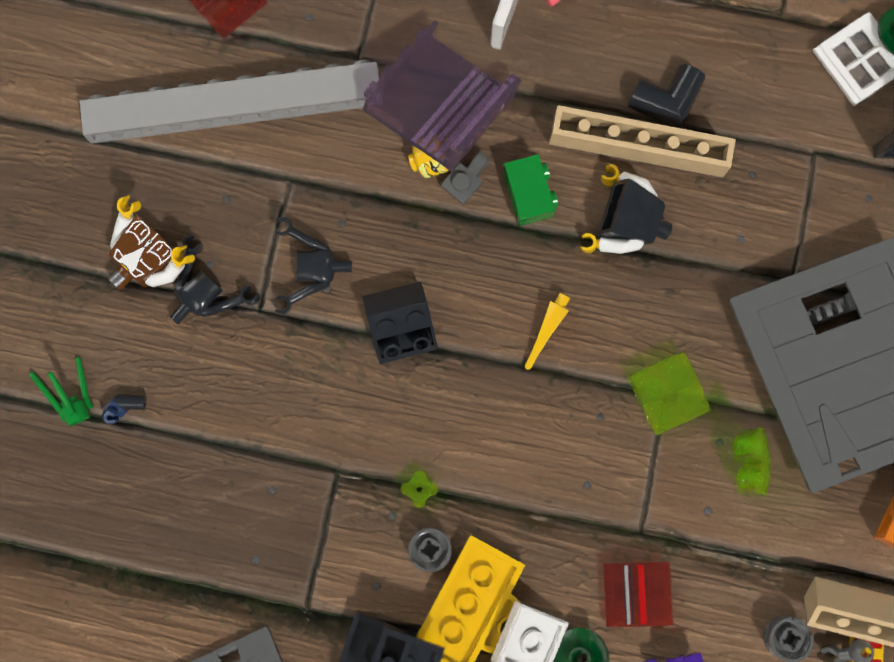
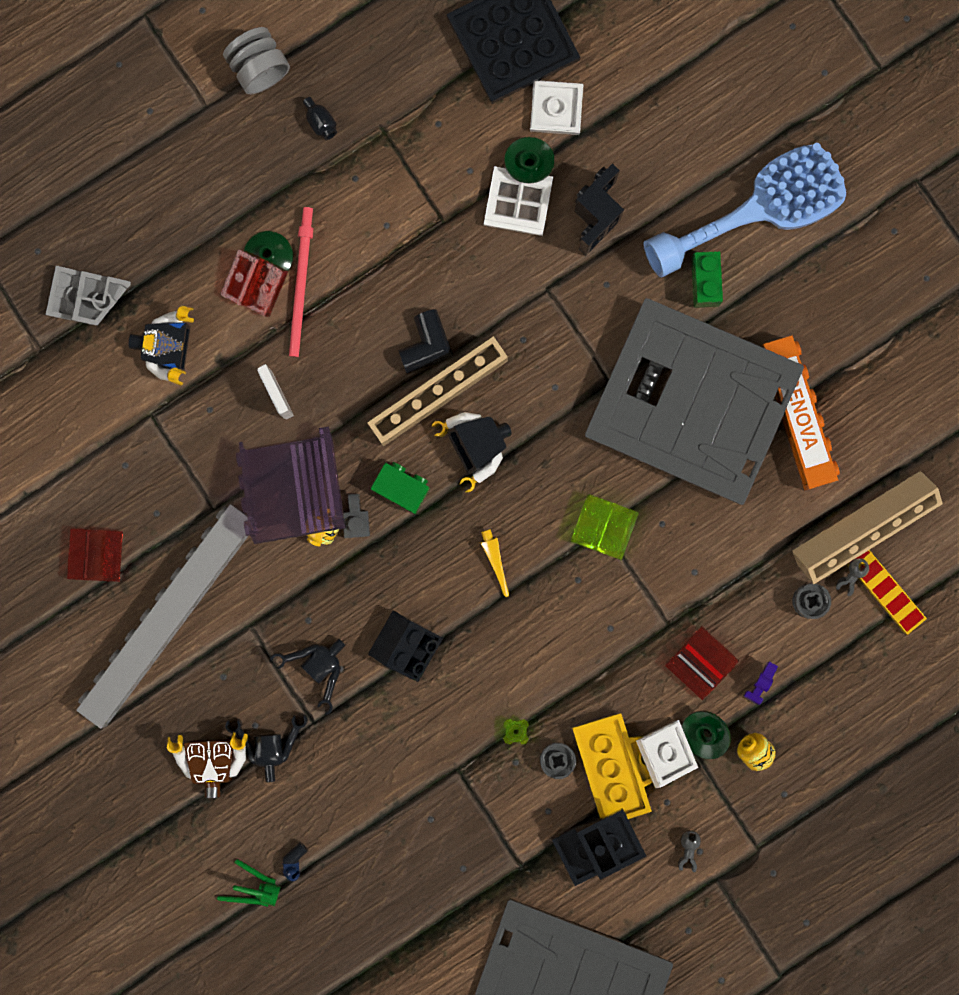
camera: 40 degrees left, 5 degrees up
clear neon green slope [732,427,771,497] -> none

